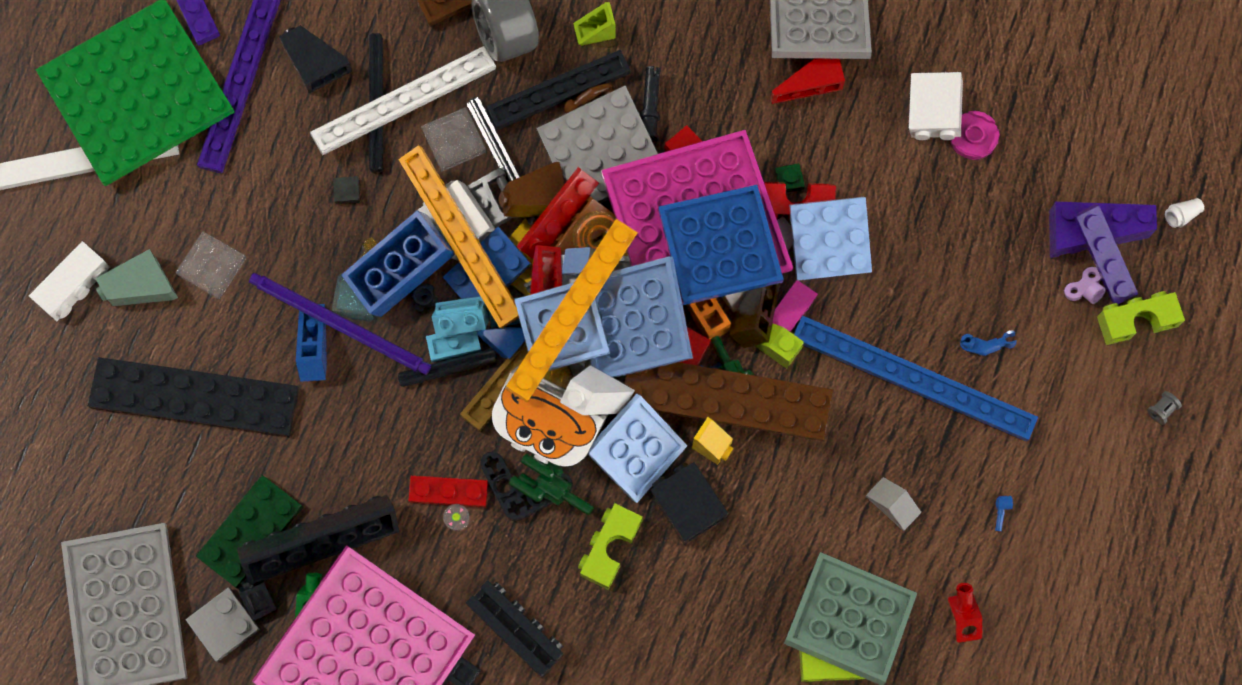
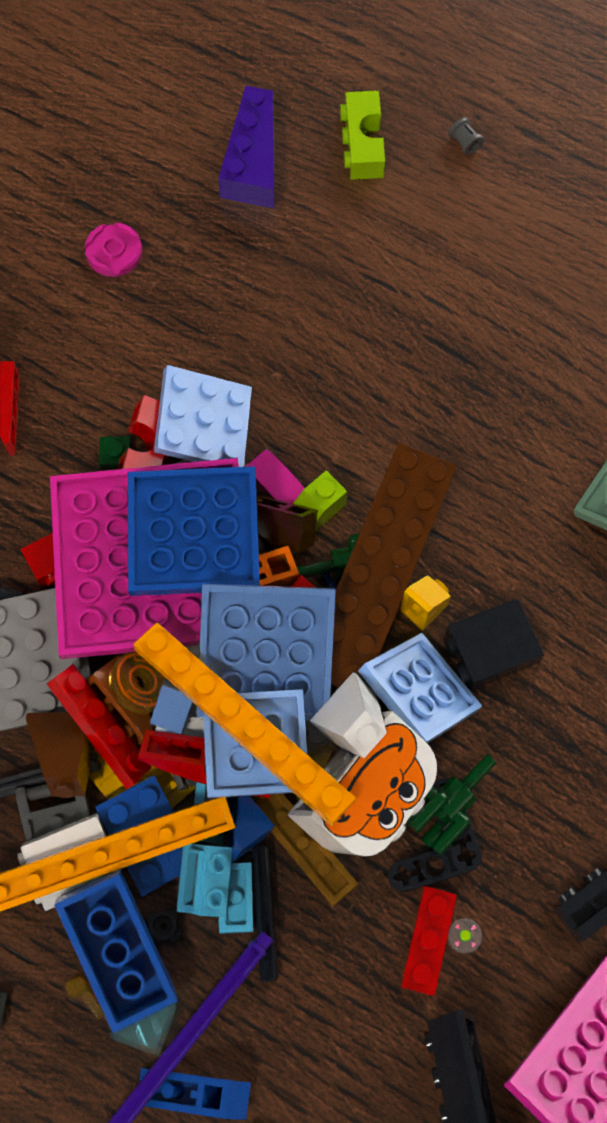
camera: 80 degrees left, 5 degrees down
lime arch [578,503,643,590] -> none
blue plate [794,315,1038,442] -> none
light grey slope [866,477,921,531] -> none
white brick [909,72,963,140] -> none
blue arm [960,331,1017,356] -> none
blue hand [995,496,1013,532] -> none
lavender piece [1064,267,1106,304] -> none
plate [1073,204,1138,304] -> none
white cone [1165,198,1204,228] -> none

